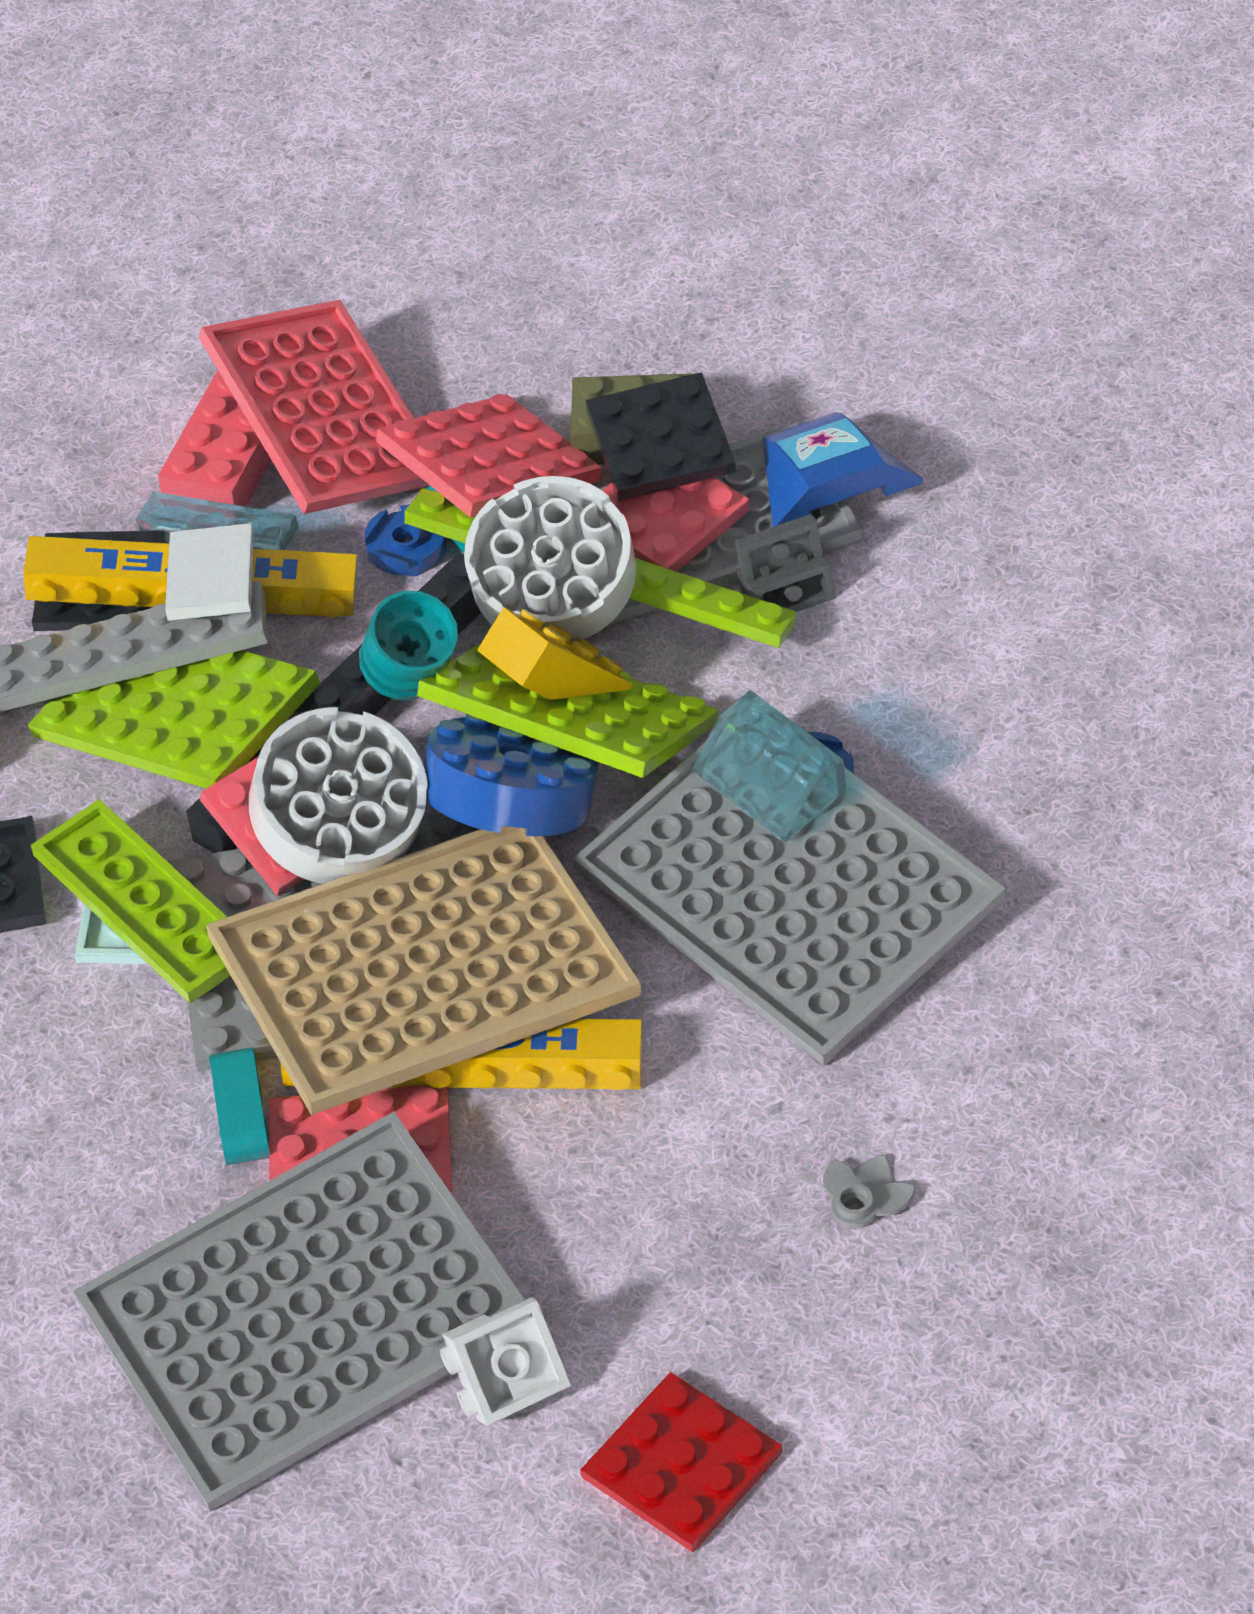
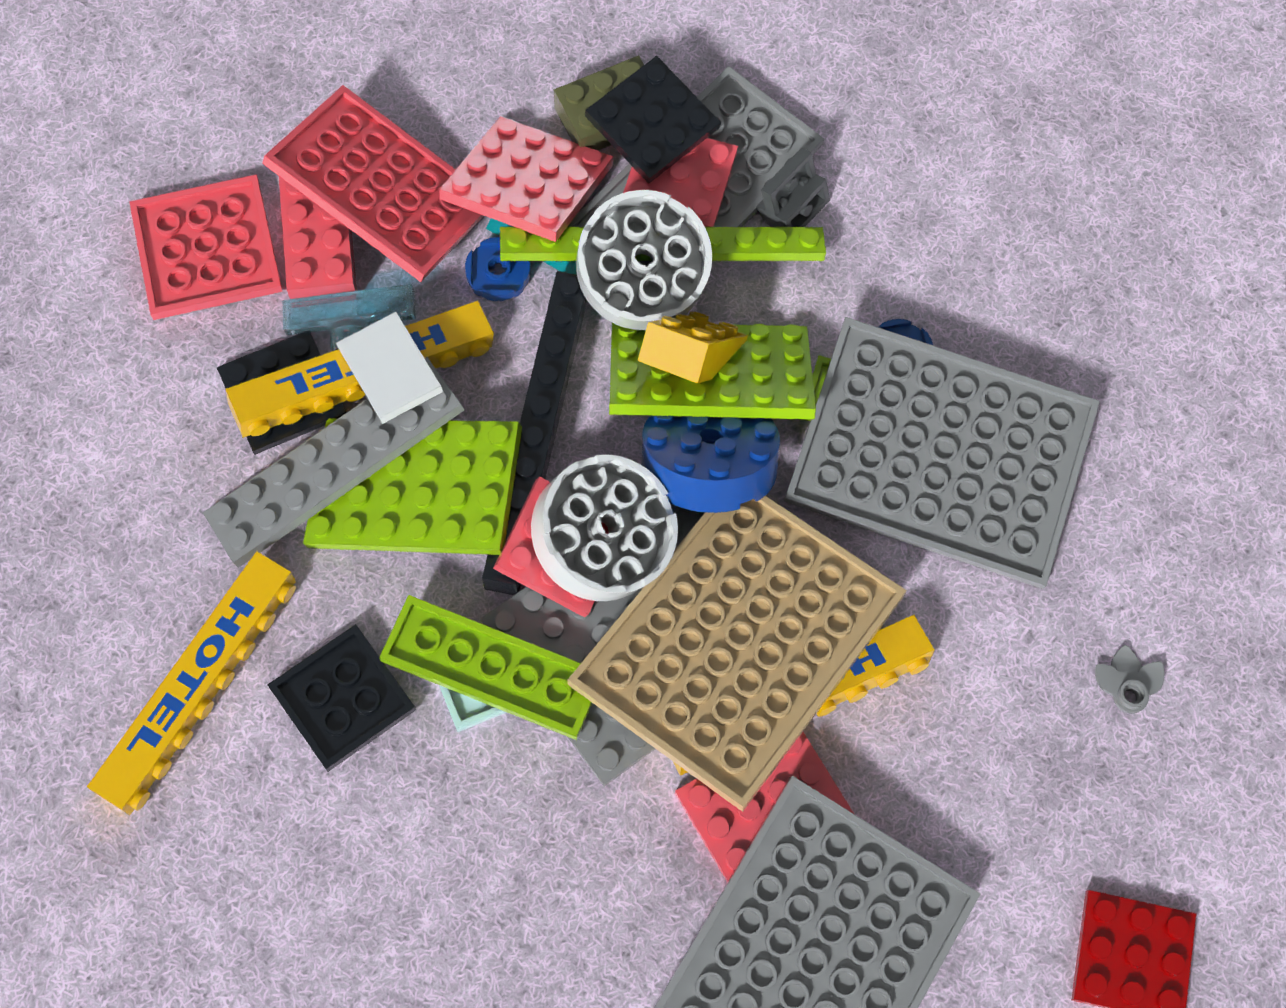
camera: 35 degrees left, 20 degrees up
teal beam [209,1047,270,1166] -> none
teal wheel [359,591,458,701] -> none
white plate [440,1297,571,1426] -> none
clear light blue slope [693,690,846,843] -> none
blue wedge [762,412,923,527] -> none
none -> coral plate [129,174,283,320]

